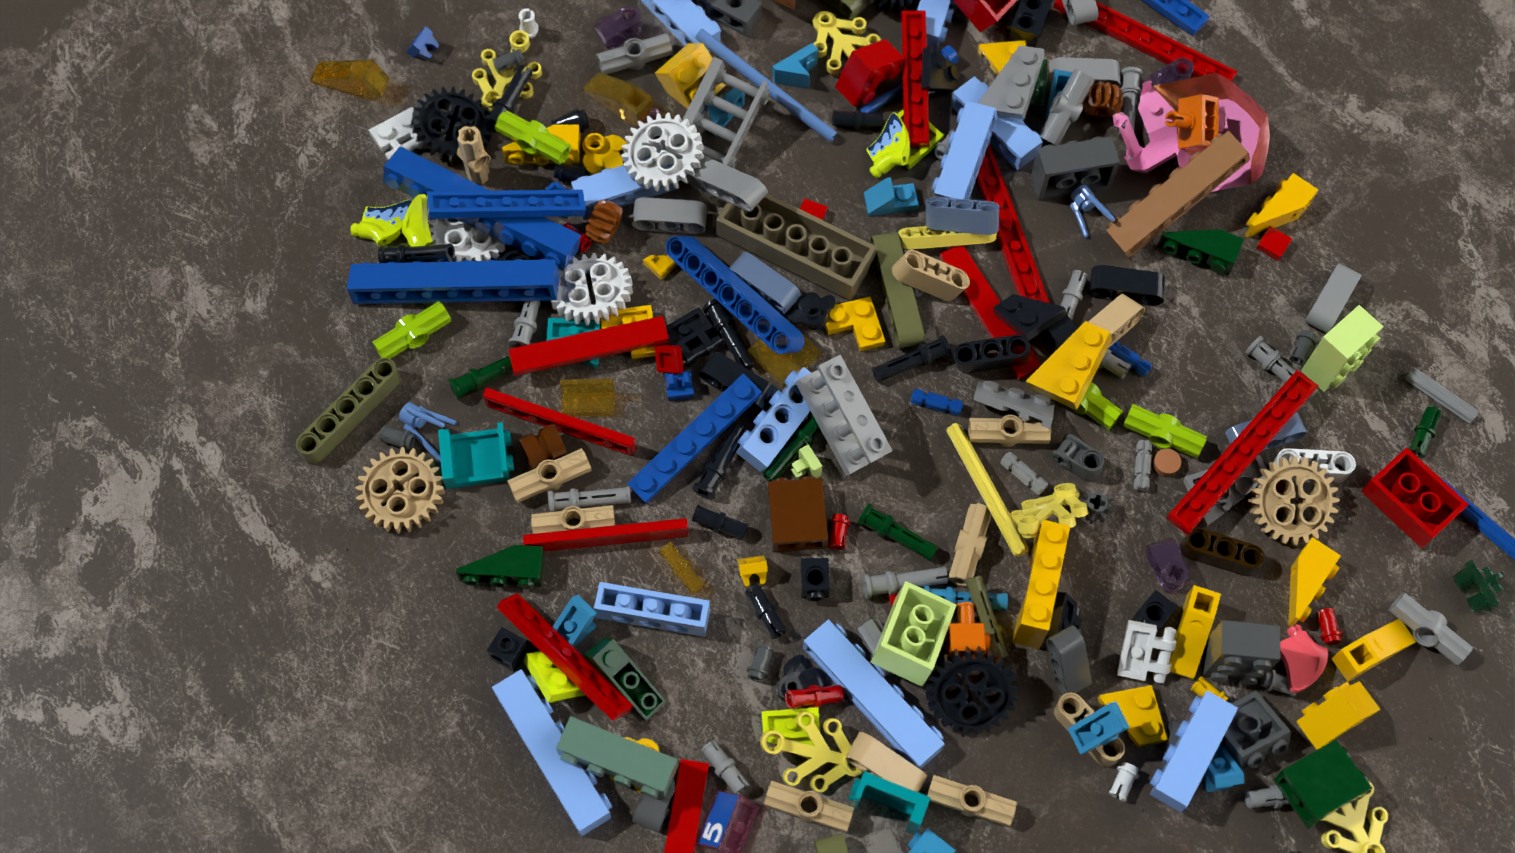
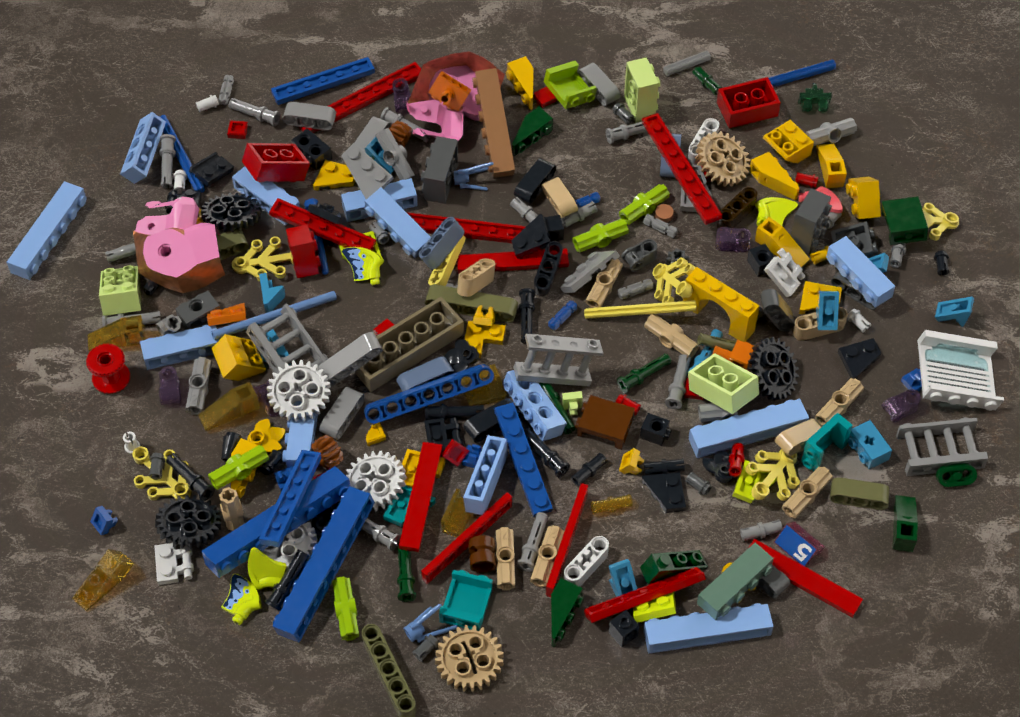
camera: 65 degrees left, 10 degrees down
light blue brick [594,582,710,637] -> none
black pin [832,109,883,130] -> none
dark azure slope [864,177,918,216] -> none
yellow wedge [1026,321,1112,410] -> none
none -> orange wing [207,303,247,326]
none -> light blue brick [463,435,508,515]
none -> yellow tile [473,305,495,326]
none -> lime panel [543,61,597,109]
none -> white beam [564,536,609,587]
none -> black wing [641,472,686,513]
none -> neon yellow arm [755,197,798,226]
none -> yellow slope [763,120,814,164]
none -> black wing [838,338,881,379]

